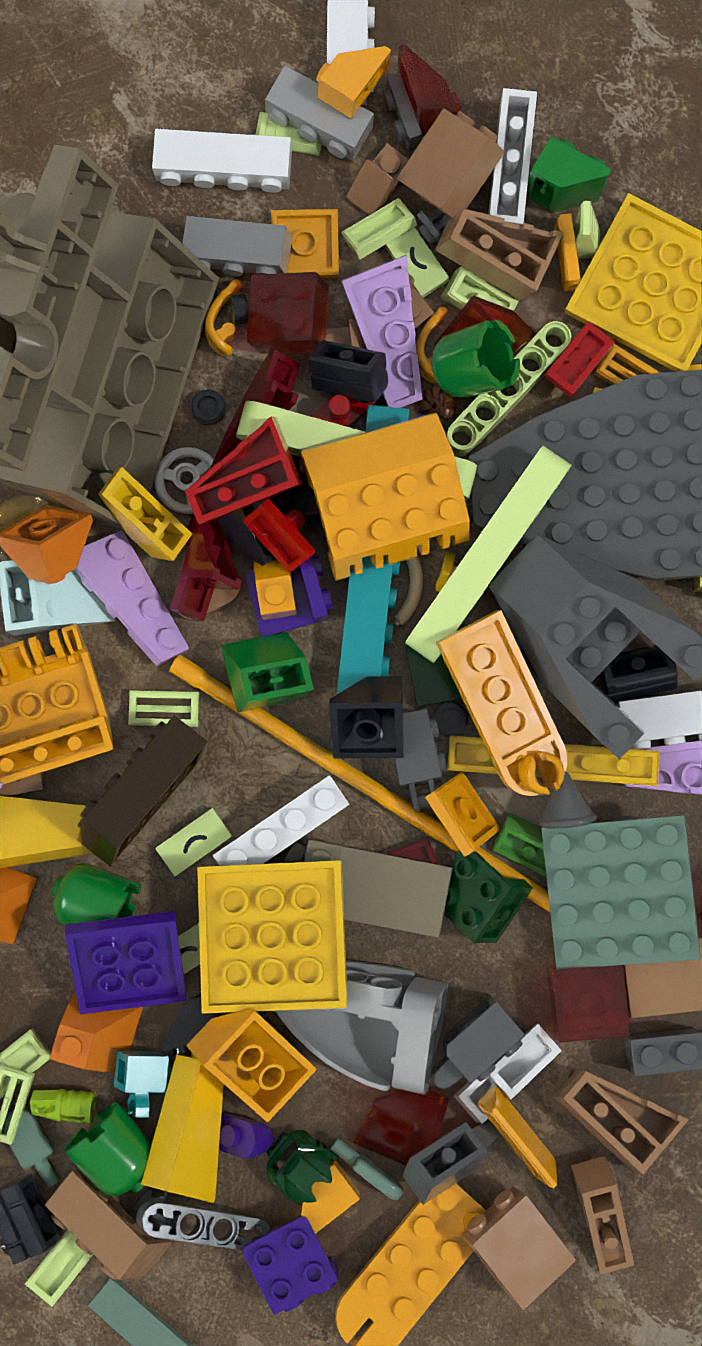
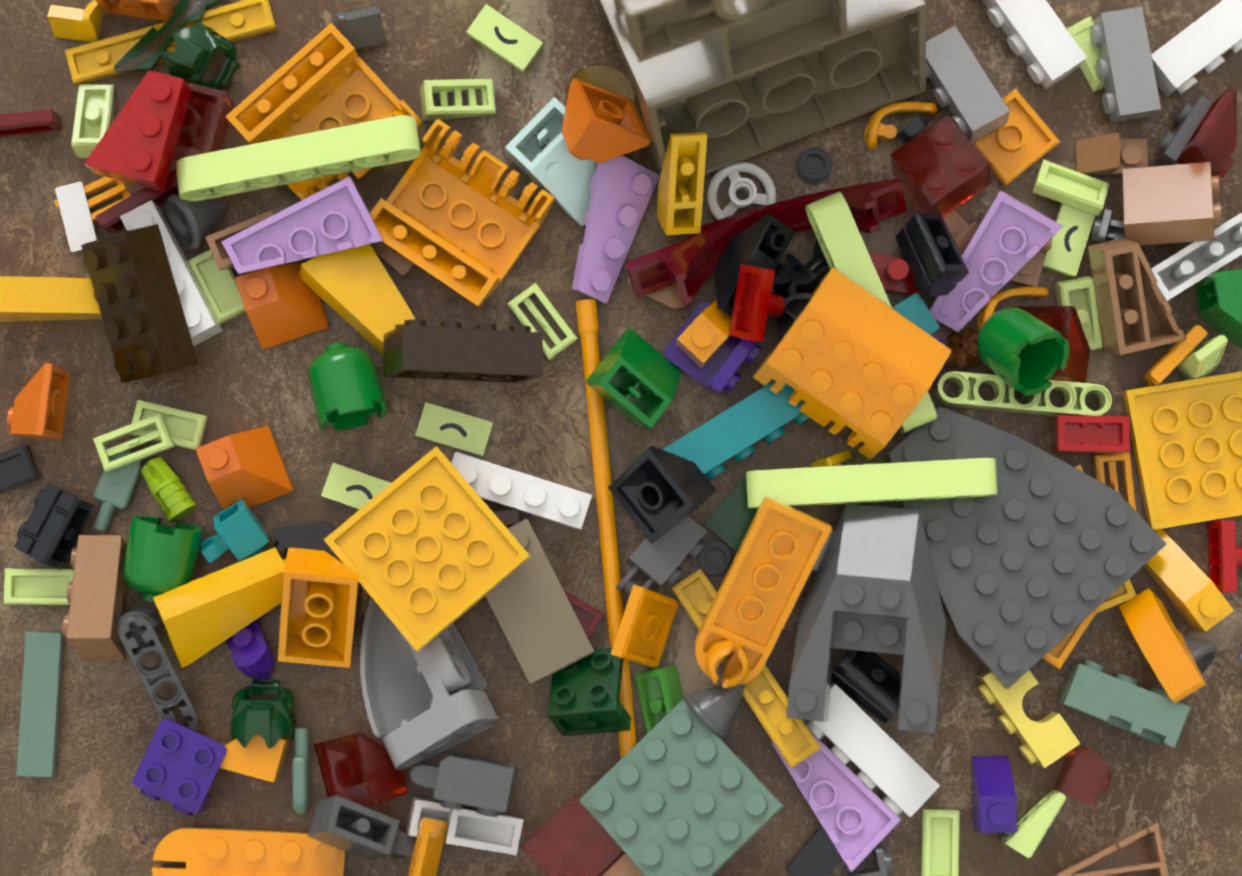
camera: 50 degrees right, 0 degrees up
dark purple plate [65,911,187,1014] -> none
red wedge [185,416,303,525] -> none
light orange slope [316,46,391,119] -> none
tan piece [394,553,423,626] -> none

